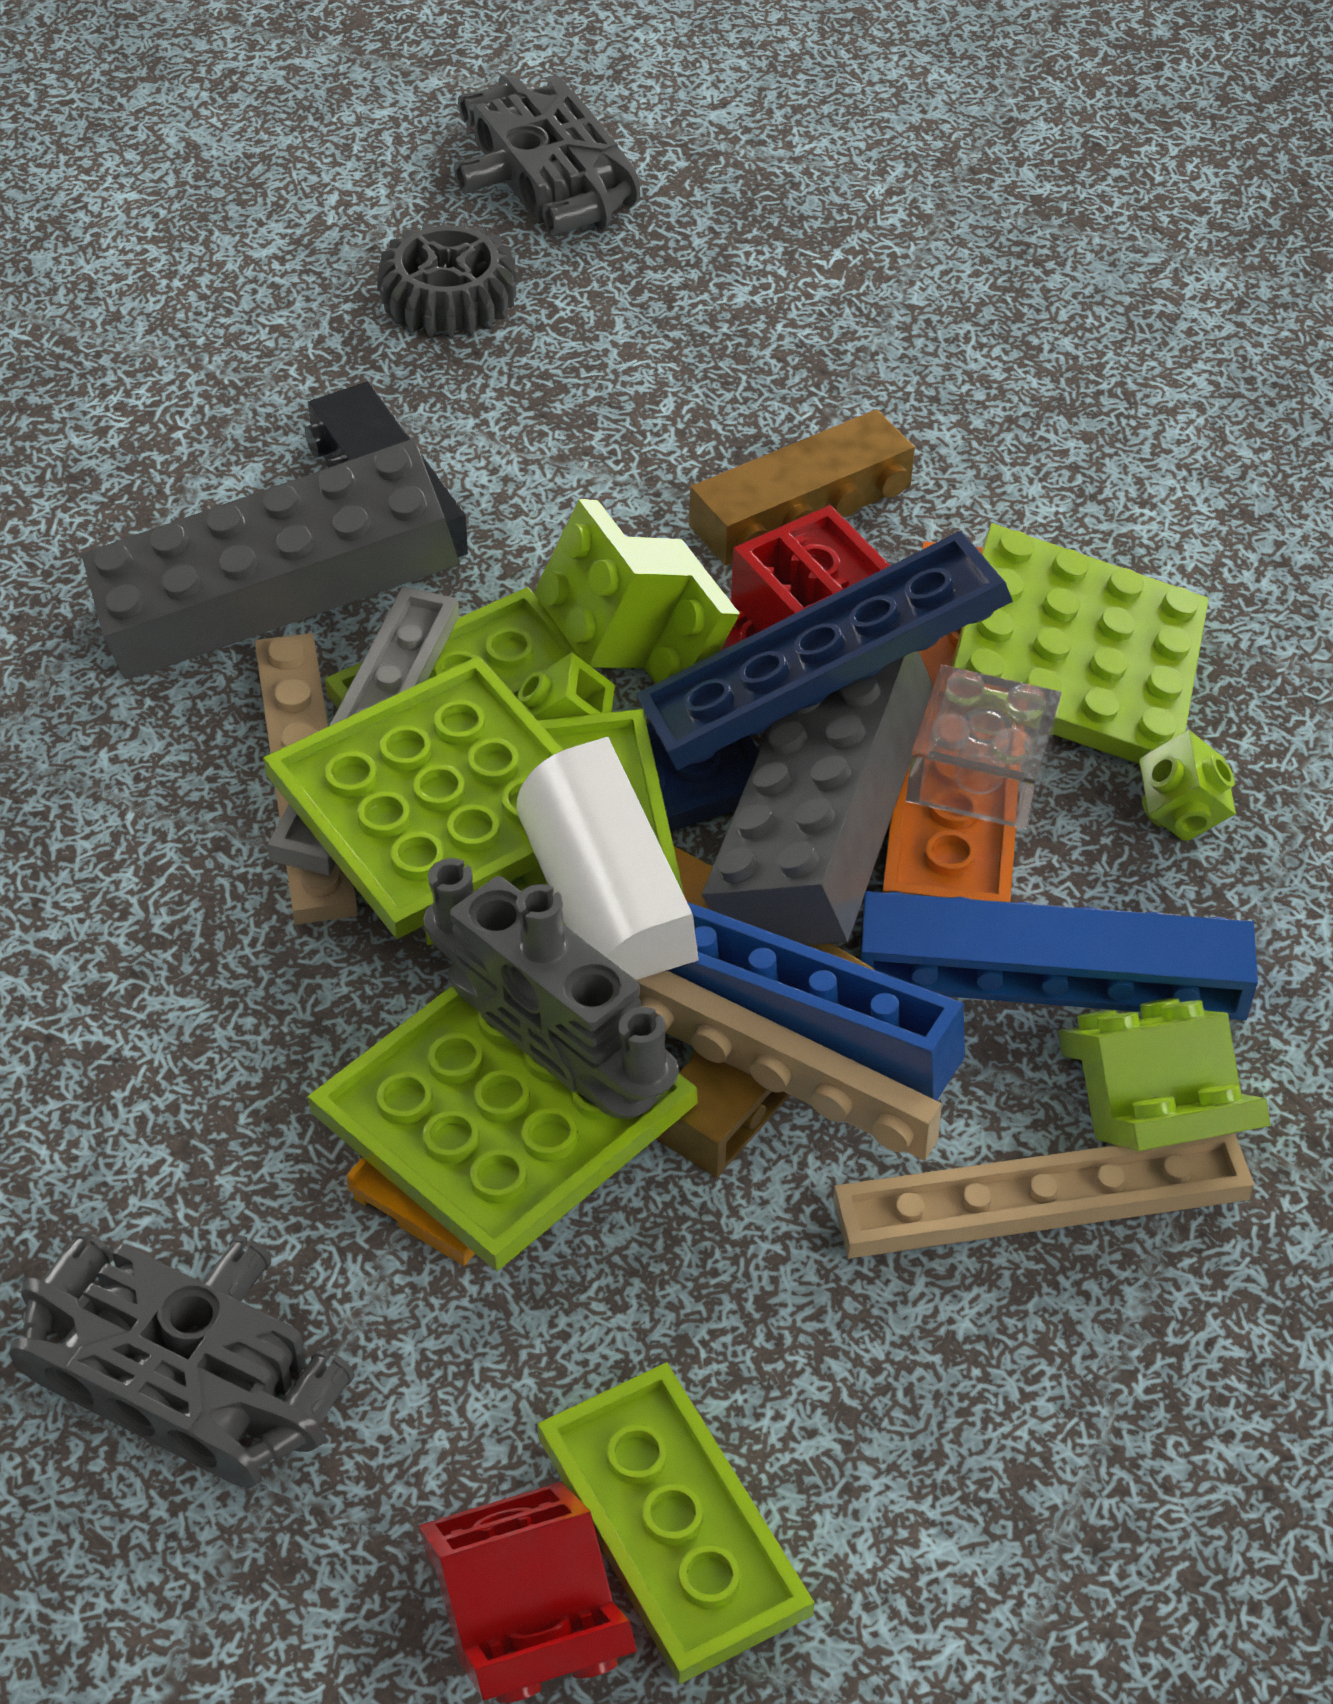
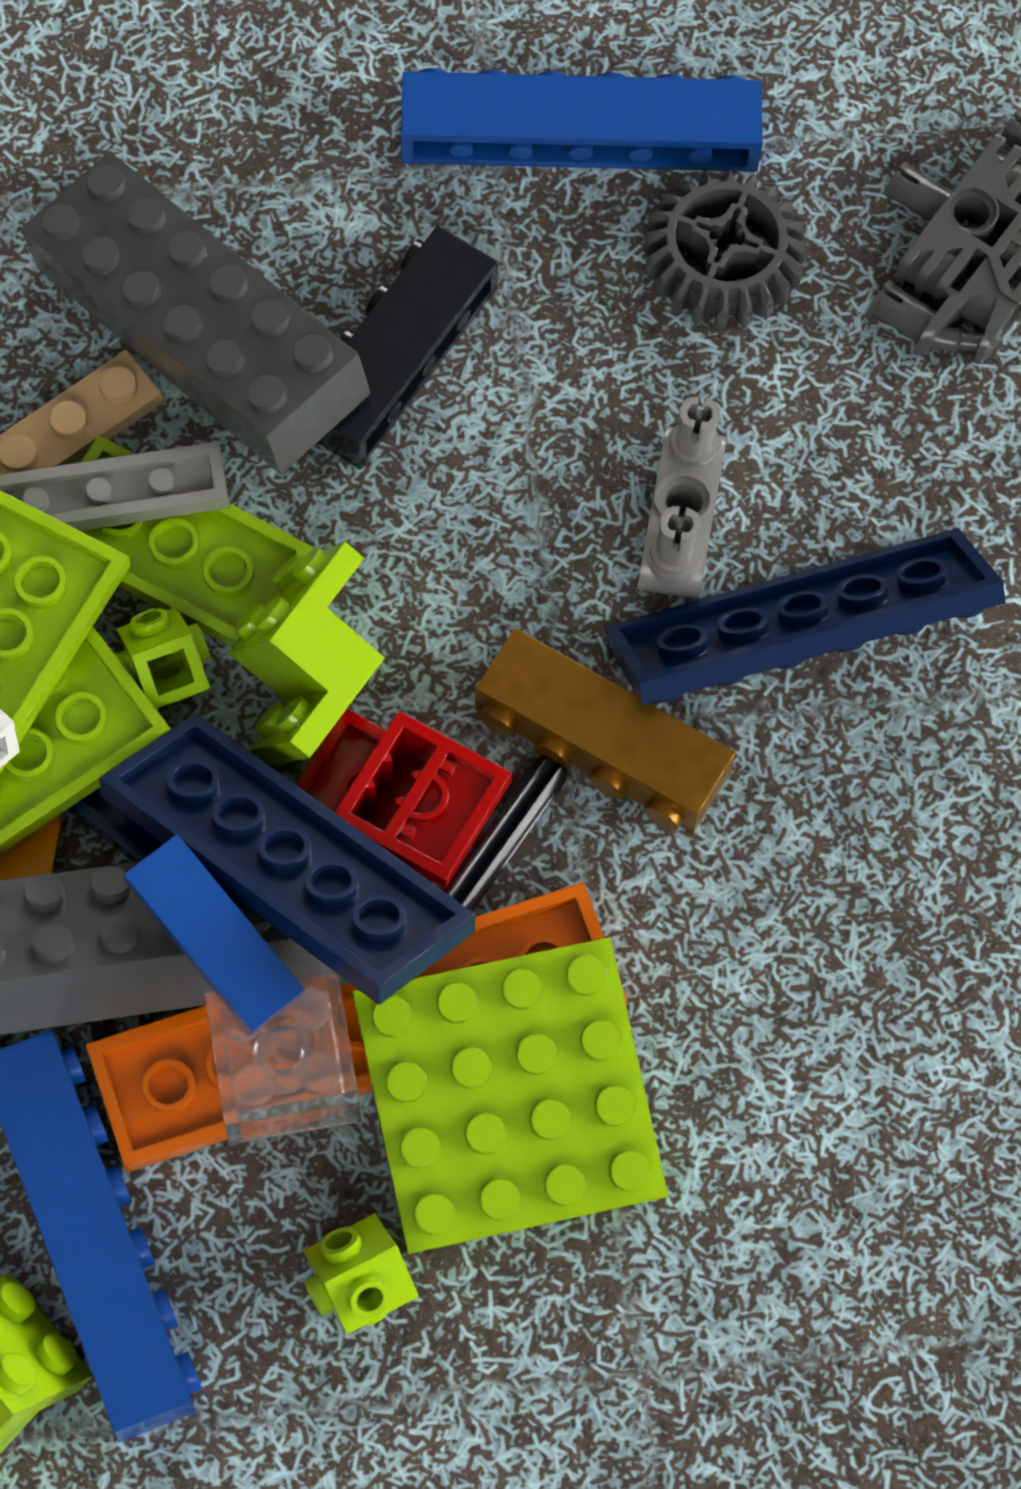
camera: 60 degrees right, 20 degrees up
none -> blue tile [123,834,305,1036]
none -> blue brick [401,68,763,172]
none -> dark blue plate [604,528,1006,705]
none -> light grey piece [637,396,727,600]

